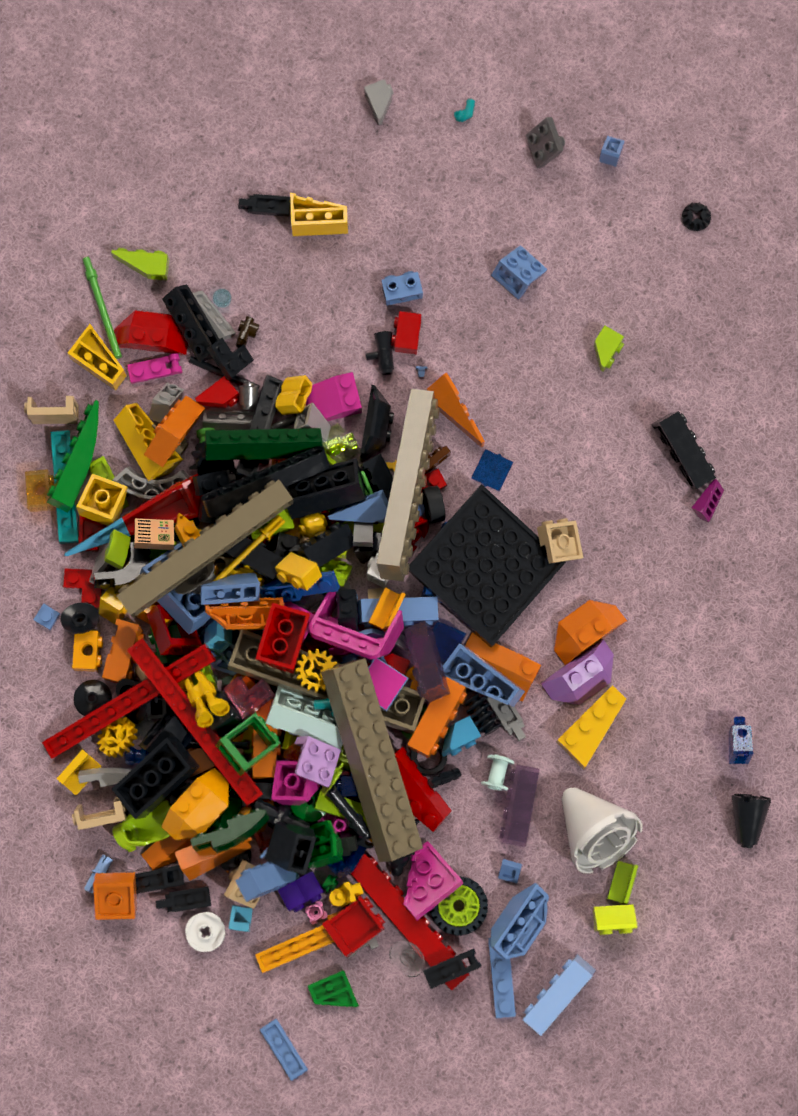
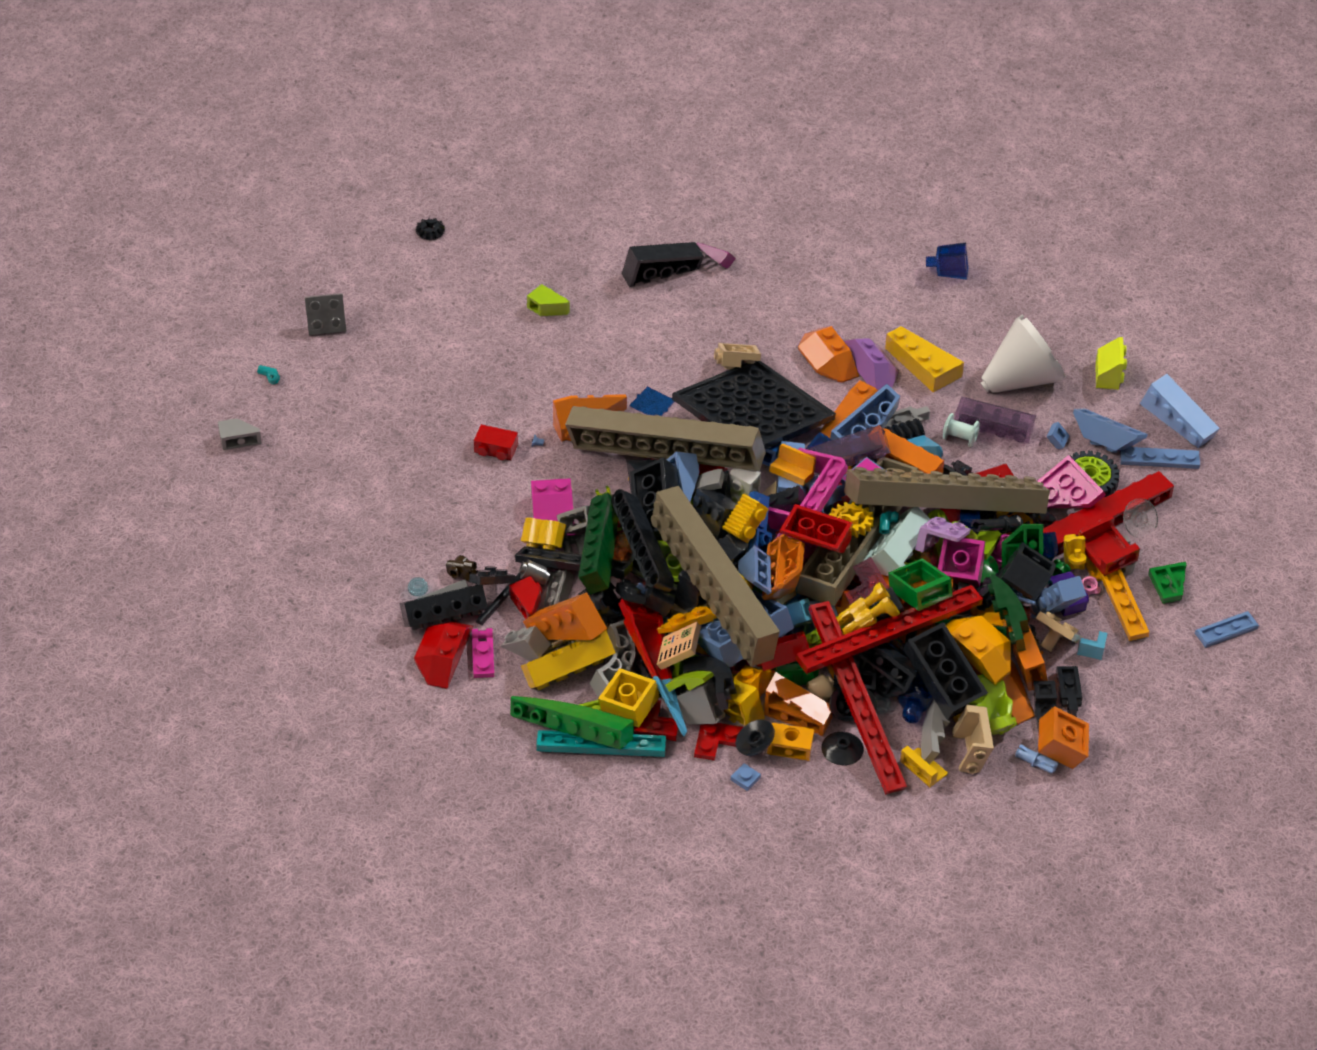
camera: 85 degrees left, 30 degrees down
tan panel [24,396,79,424] -> none
clear yellow brick [25,469,55,512] -> none
yellow wedge [67,324,127,391] -> none
bright green bar [82,257,122,359] -> none
yellow gear [97,717,138,758] -> none
lime slope [111,248,169,280] -> none
white plate [185,912,225,952] -> none
black hinge [238,194,290,217] -> none
yellow wedge [290,193,348,236] -> none
black wedge [360,385,394,462] -> none
black piece [366,331,394,375] -> none
medium blue brick [382,271,423,306] -> none
black plate [423,948,482,989] -> none
medium blue bracket [491,246,547,300] -> none
medium blue slope [599,136,625,167] -> none
lime panel [607,861,639,905] -> none
black cone [731,794,771,848] -> none

